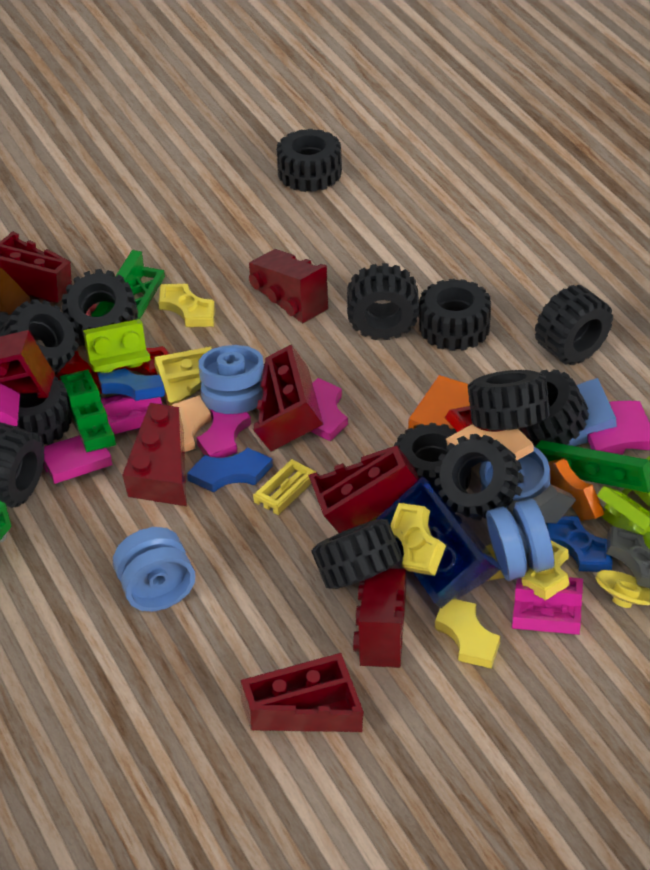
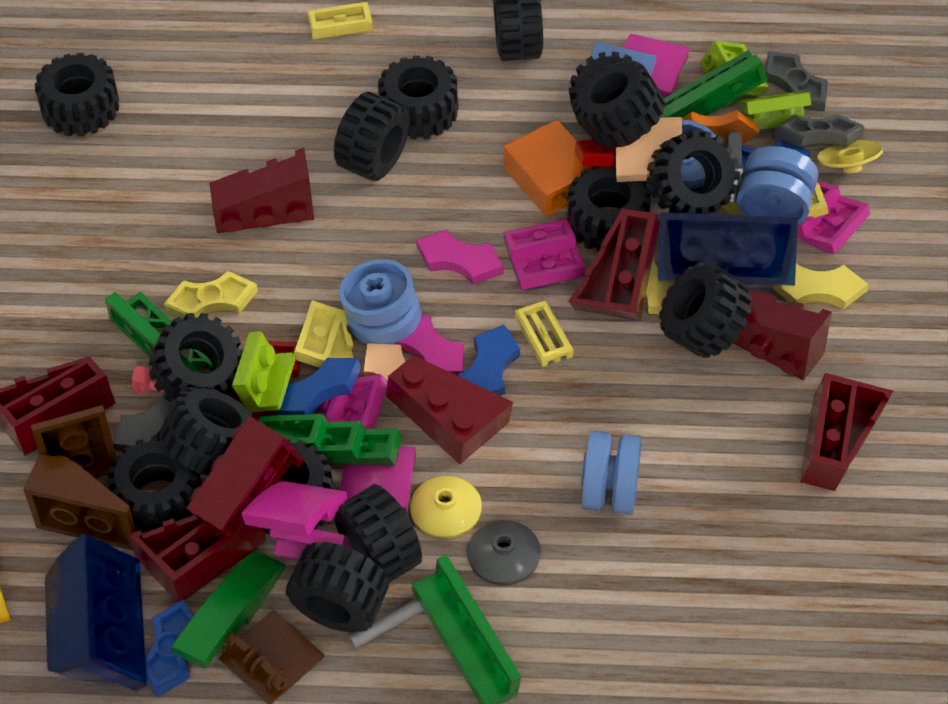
camera: 60 degrees left, 10 degrees up
dark red wedge [253,344,324,452] -> none
light yellow tile [390,503,446,576] -> none
none -> light yellow tile [307,2,373,40]
none -> light yellow dish [410,476,482,539]
none -> dark grey dish [468,520,540,585]
none -> dark pink slope [503,219,586,290]

